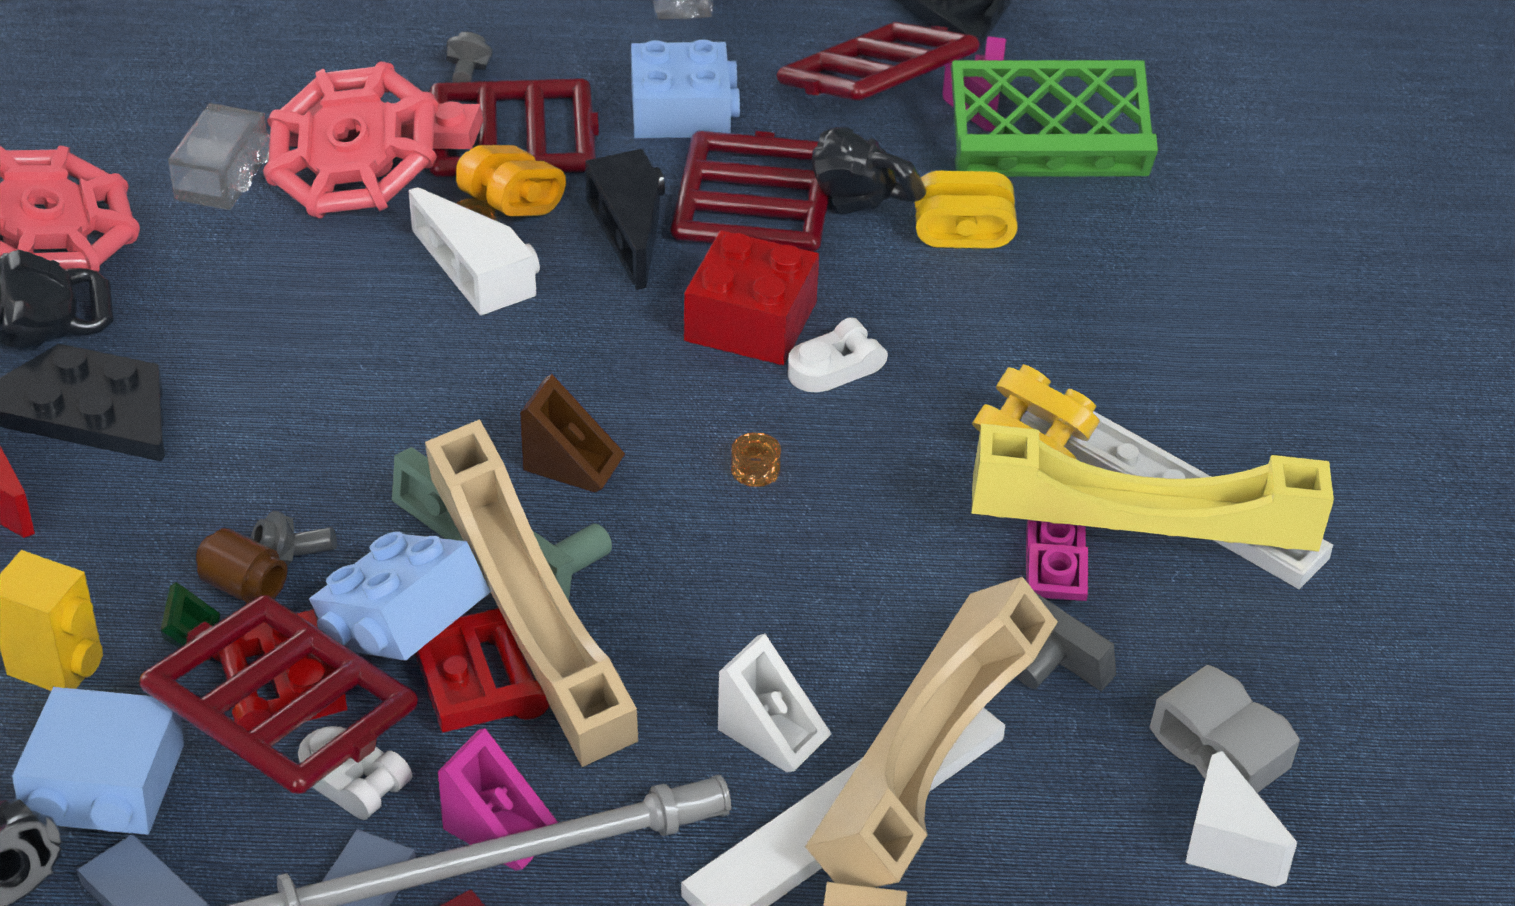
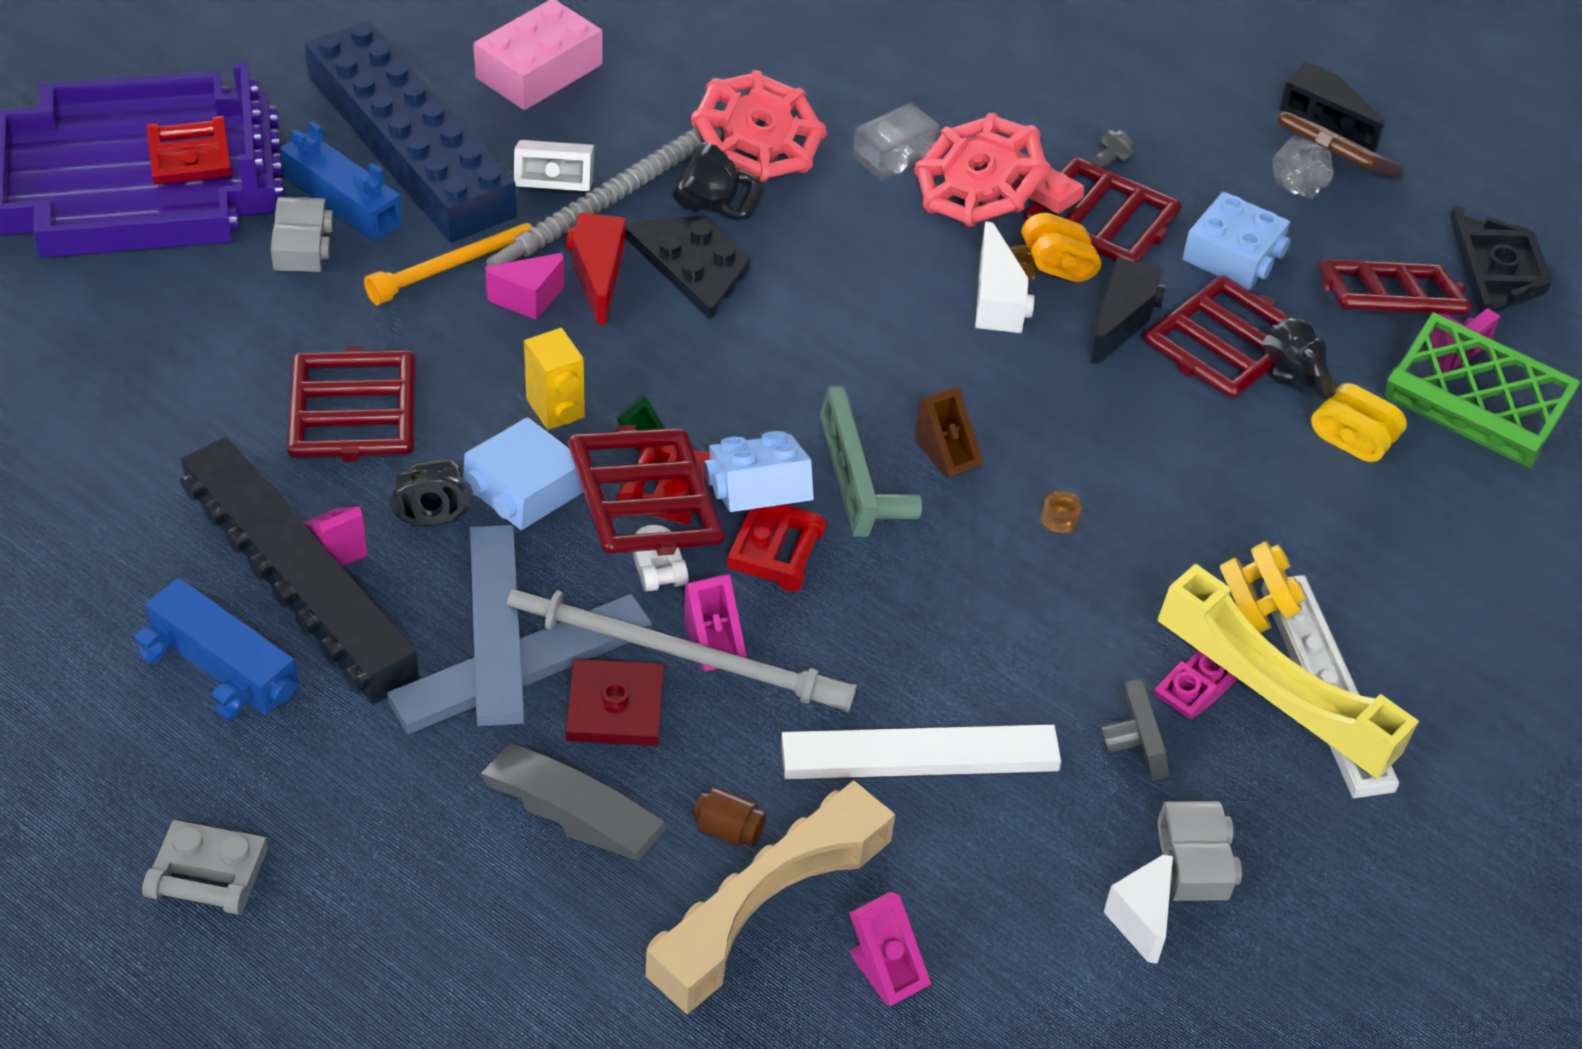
camera: 35 degrees right, 5 degrees up
reddish brown brick [196,528,288,603] -> none
dark grey plate [251,510,337,566] -> none
tan arch [425,419,638,767] -> none
red brick [684,230,819,366] -> none
white slope [718,634,832,772] -> none
white plate [788,317,888,392] -> none
tan arch [805,577,1057,888] -> none

